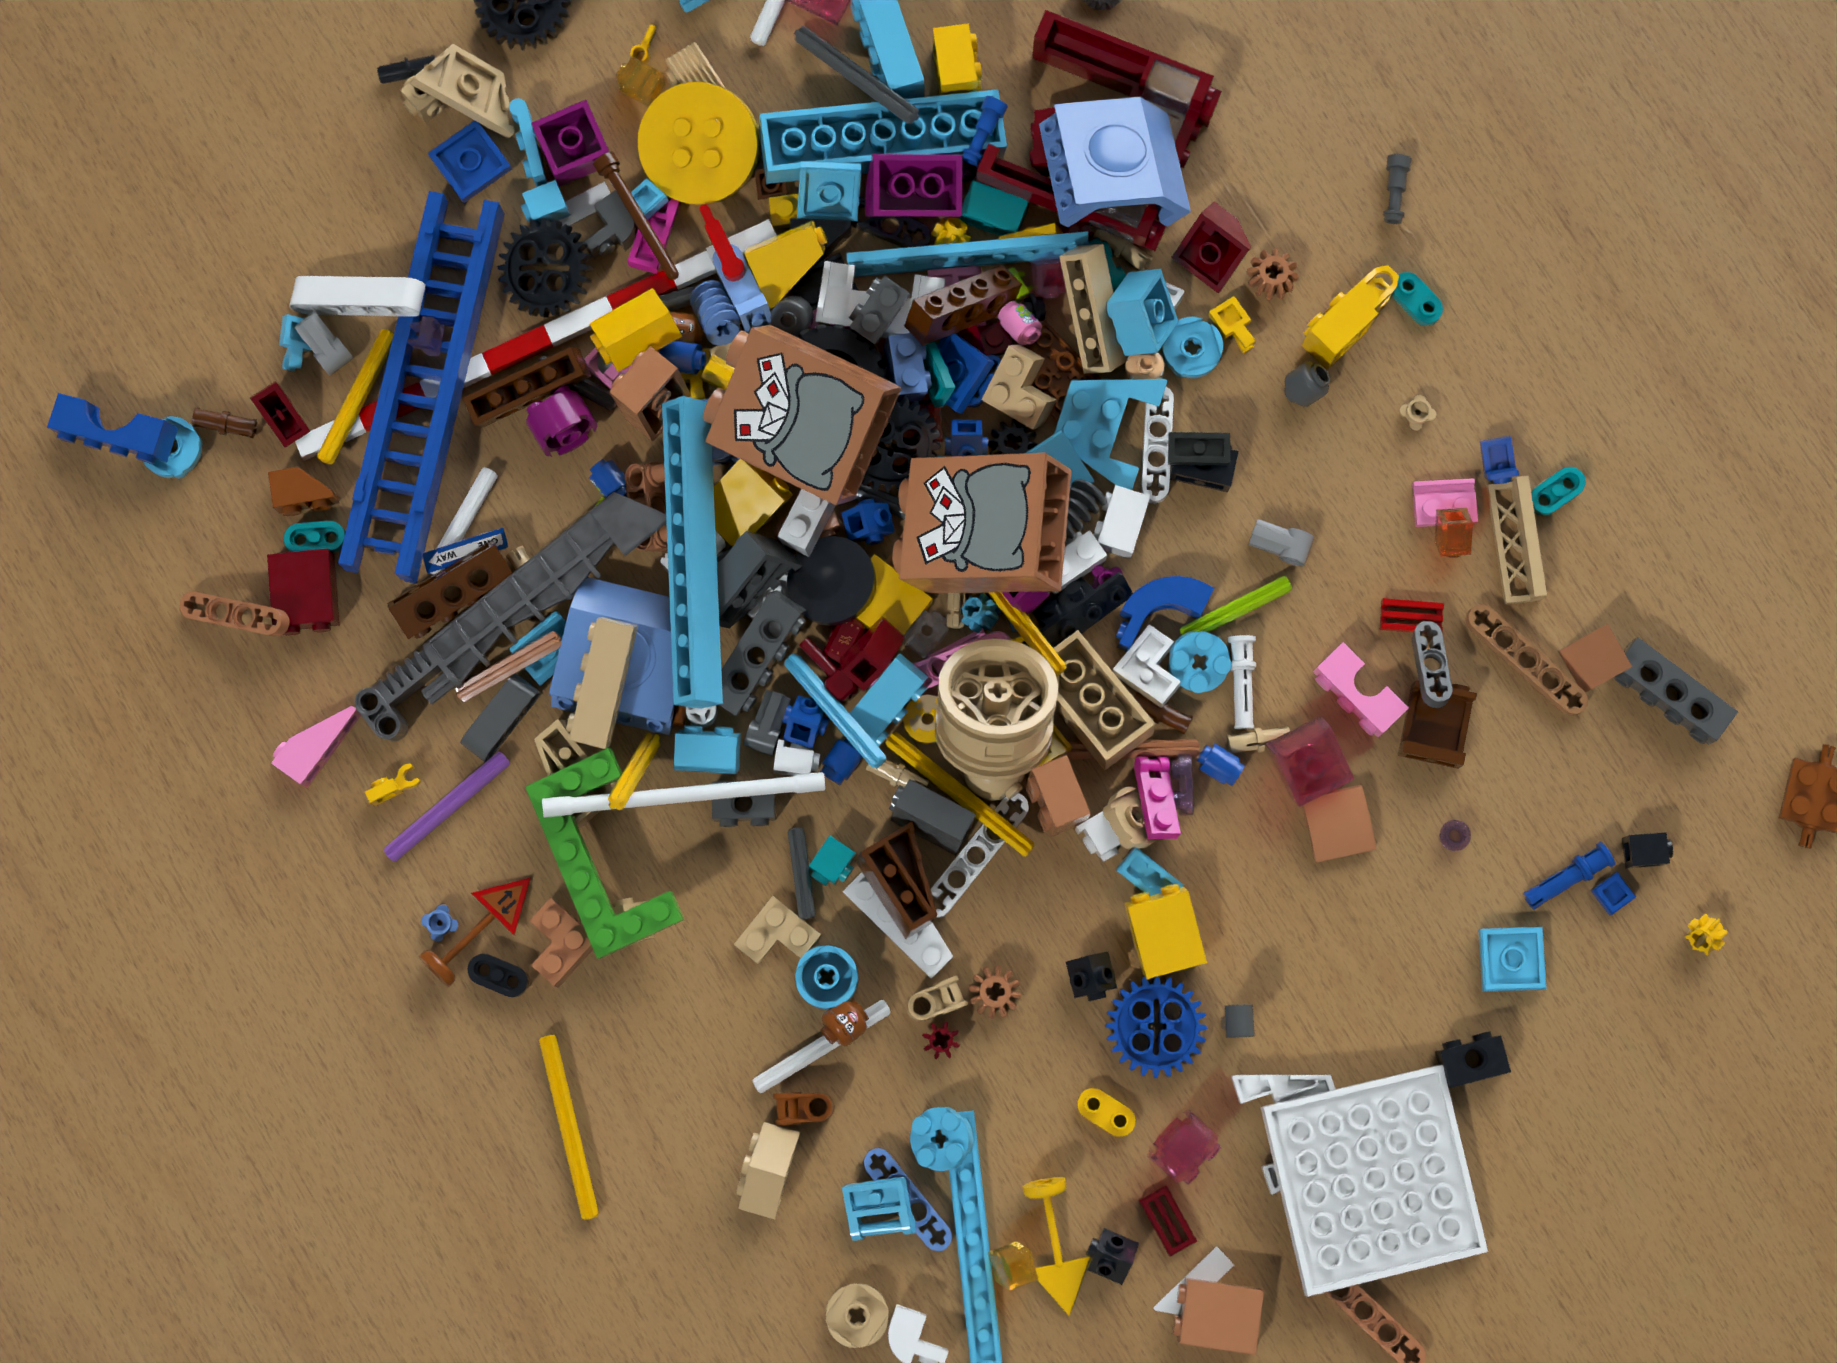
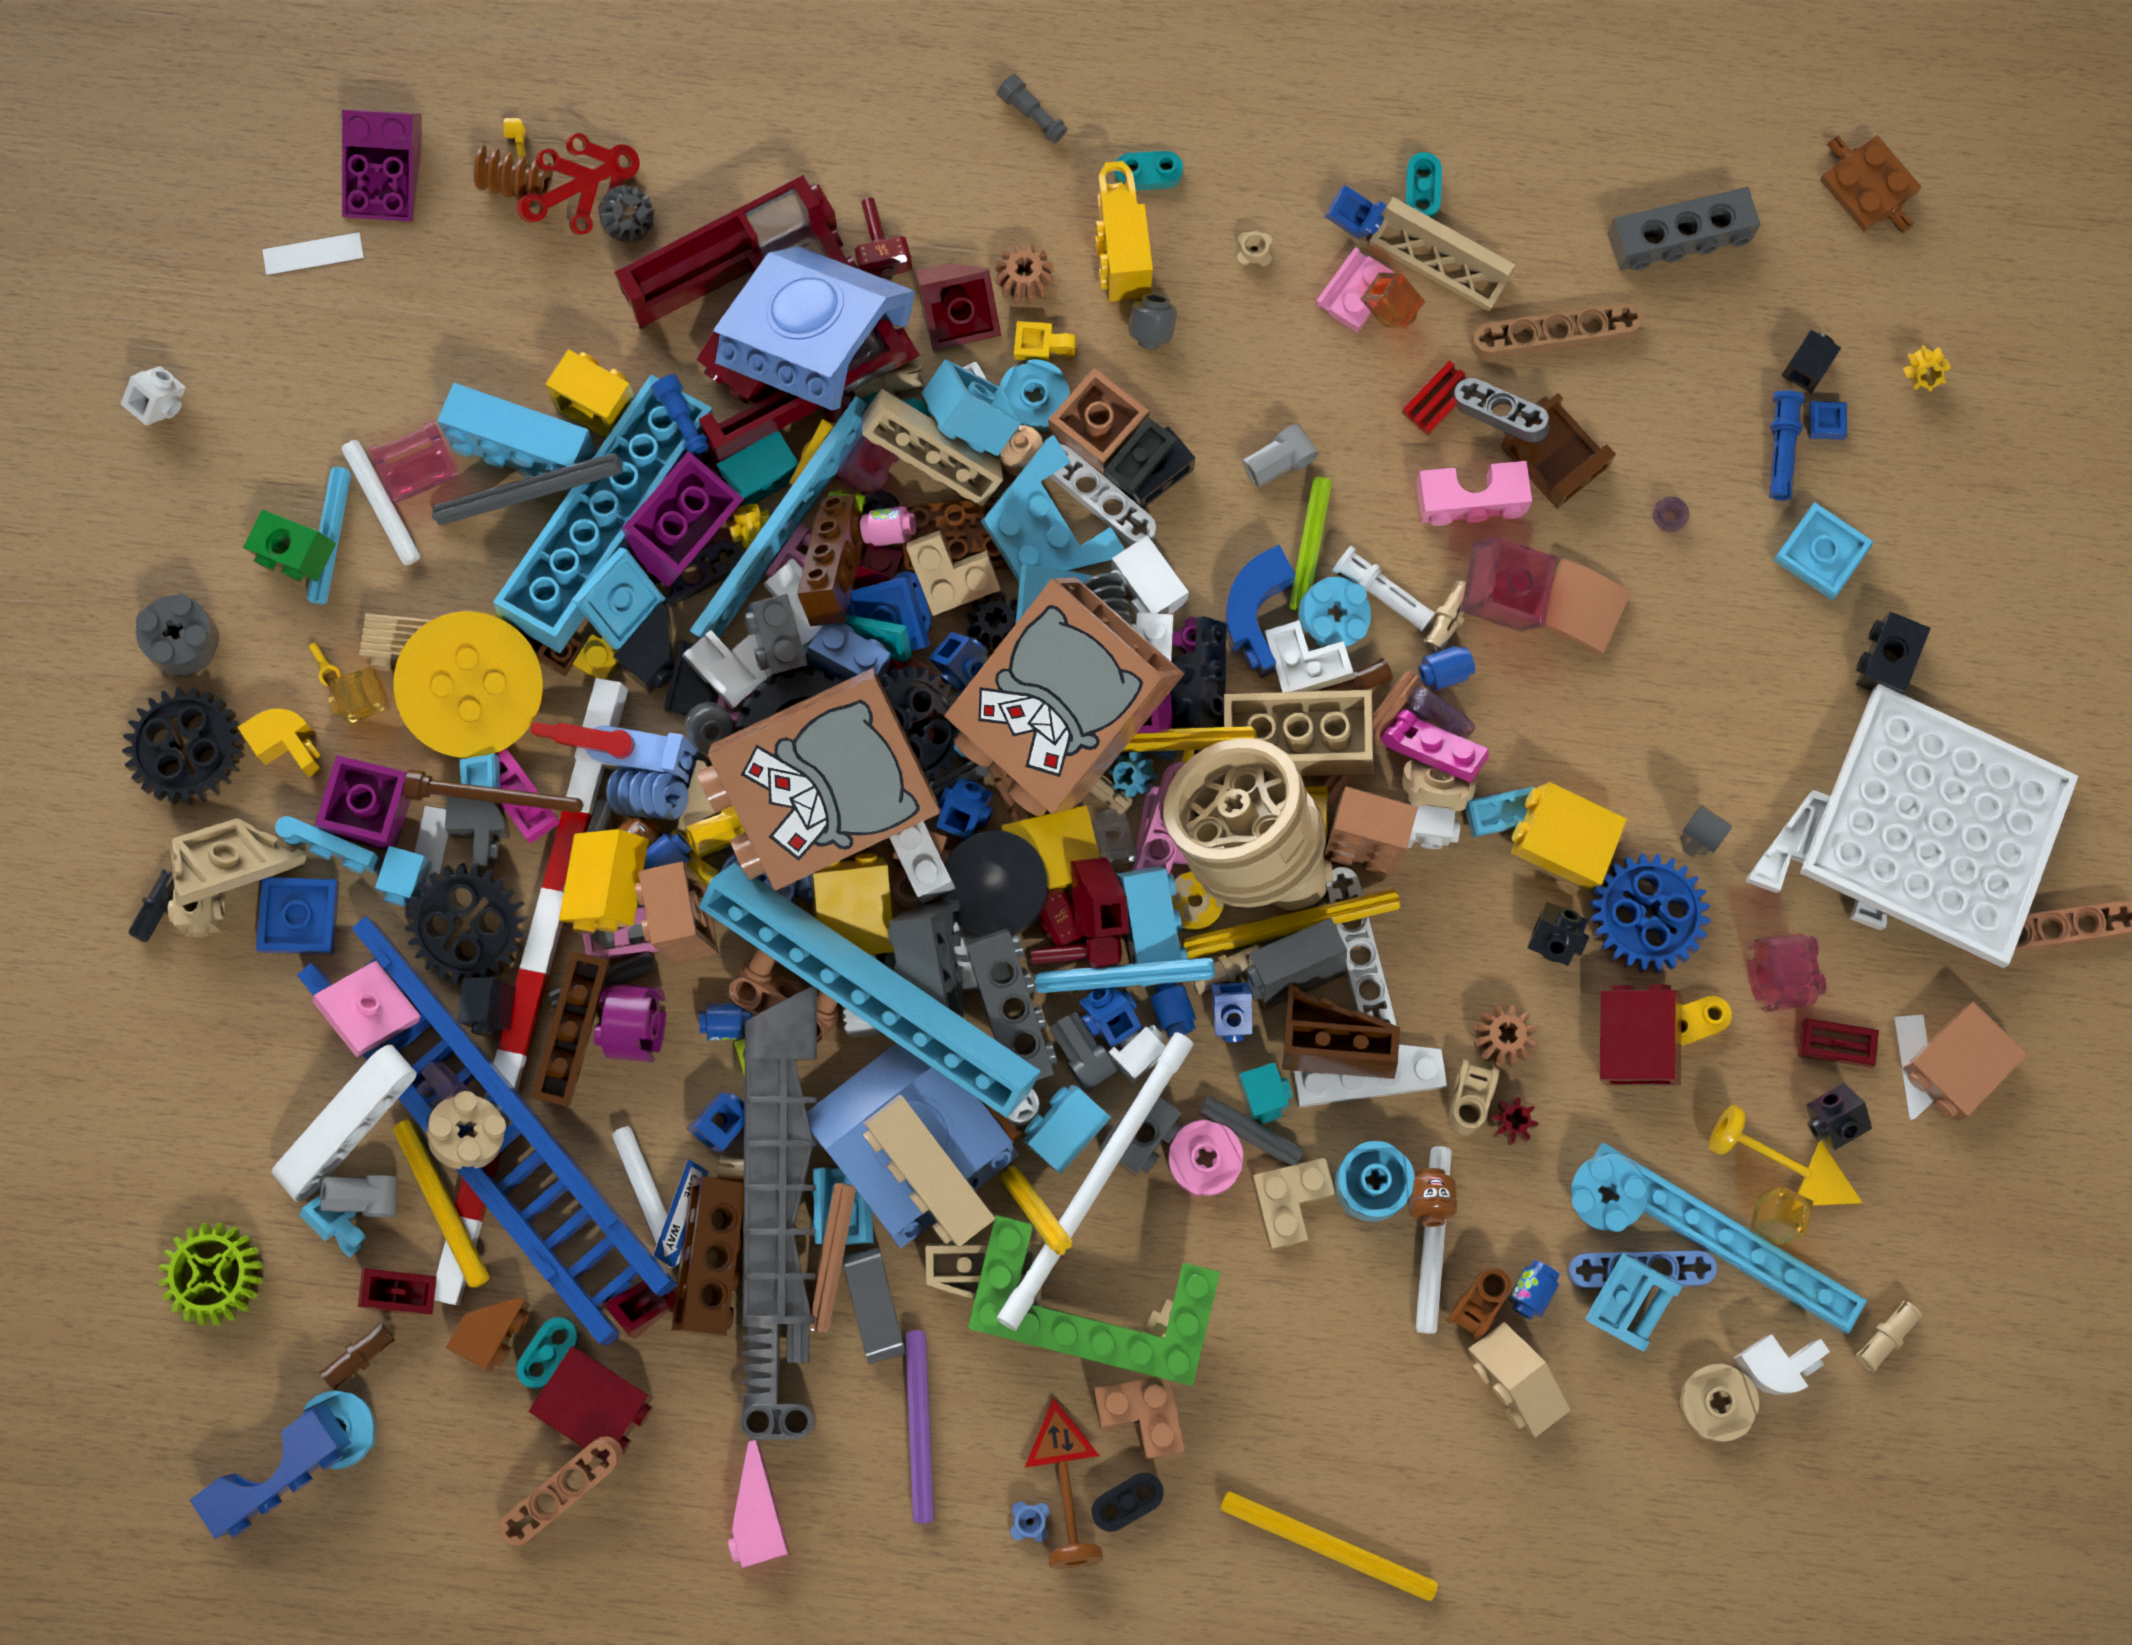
camera: 55 degrees left, 5 degrees down
yellow plate [365,763,421,806] -> none
yellow slope [744,221,827,309] -> none
nougat sticker [1559,624,1632,693] -> none
none -> lime gear [158,1223,264,1326]
none -> yellow brick [237,709,322,778]
none -> bright pink plate [312,961,421,1058]
none -> tan plate [427,1091,506,1169]
none -> black brick [457,977,516,1036]
none -> dark red slope [605,1280,676,1339]
none -> blue brick [686,1092,744,1153]
none -> dark red piece [854,198,912,278]
none -> nougat brick [1048,368,1149,476]
none -> bright pink plate [1168,1120,1244,1197]
none -> brick [1211,982,1252,1042]
none -> blue brick [1508,1260,1560,1320]
none -> dark red brick [1599,984,1682,1085]

